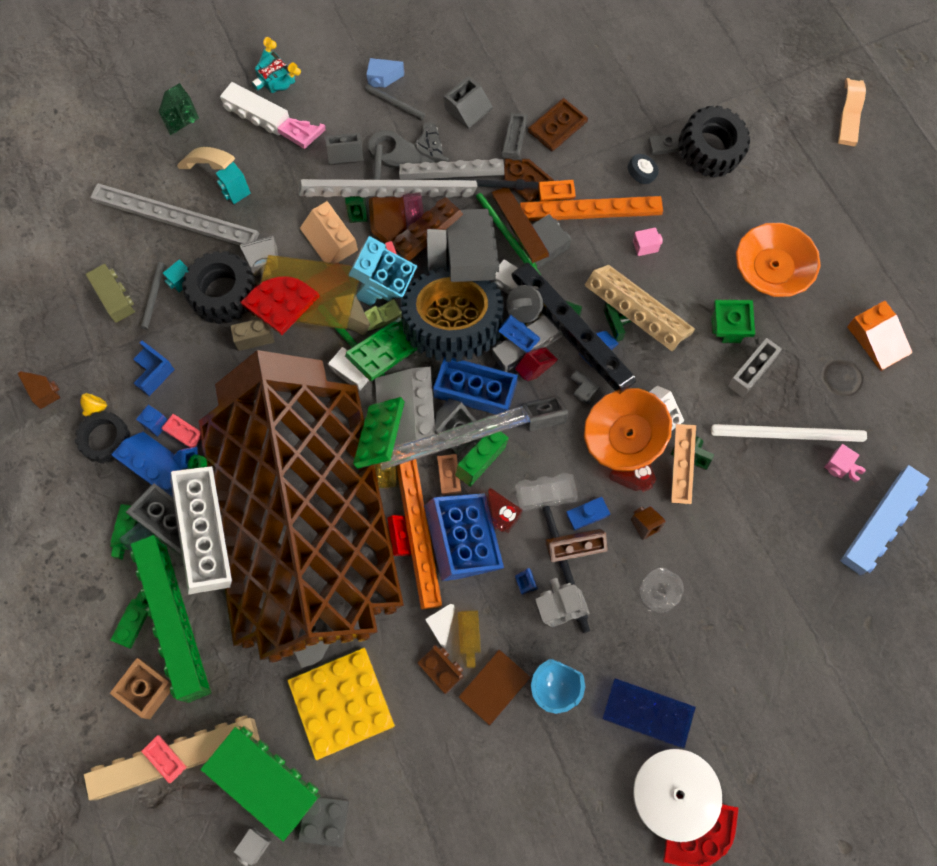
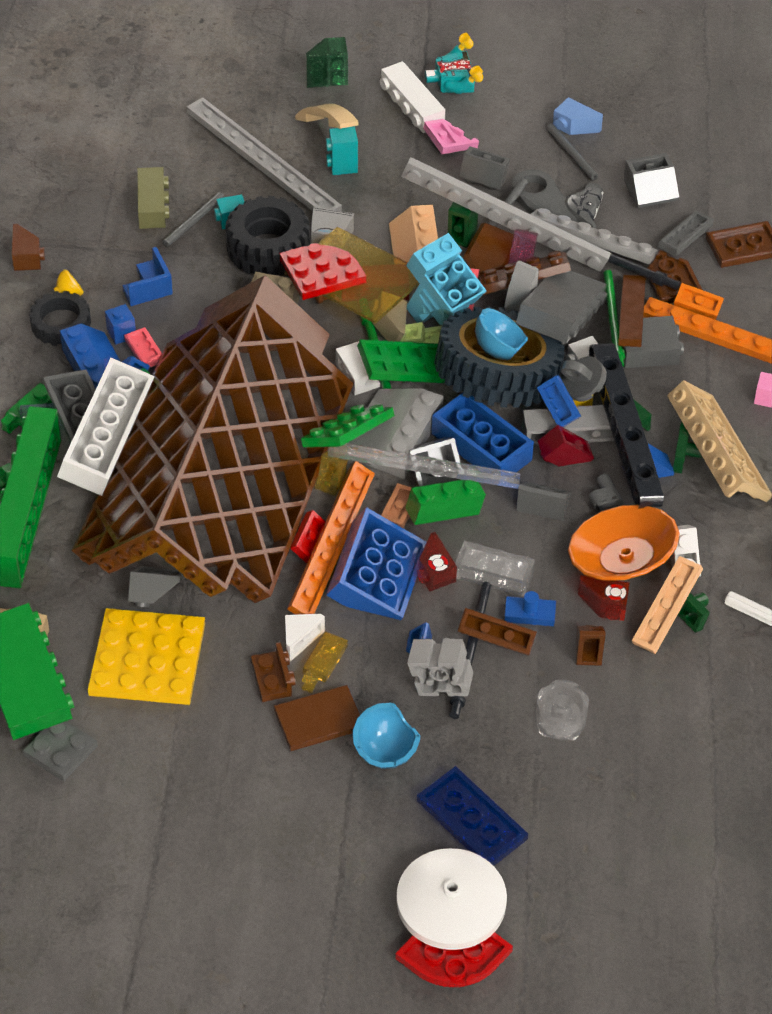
camera: 25 degrees right, 20 degrees down
none -> dark azure cylinder [475,308,528,360]

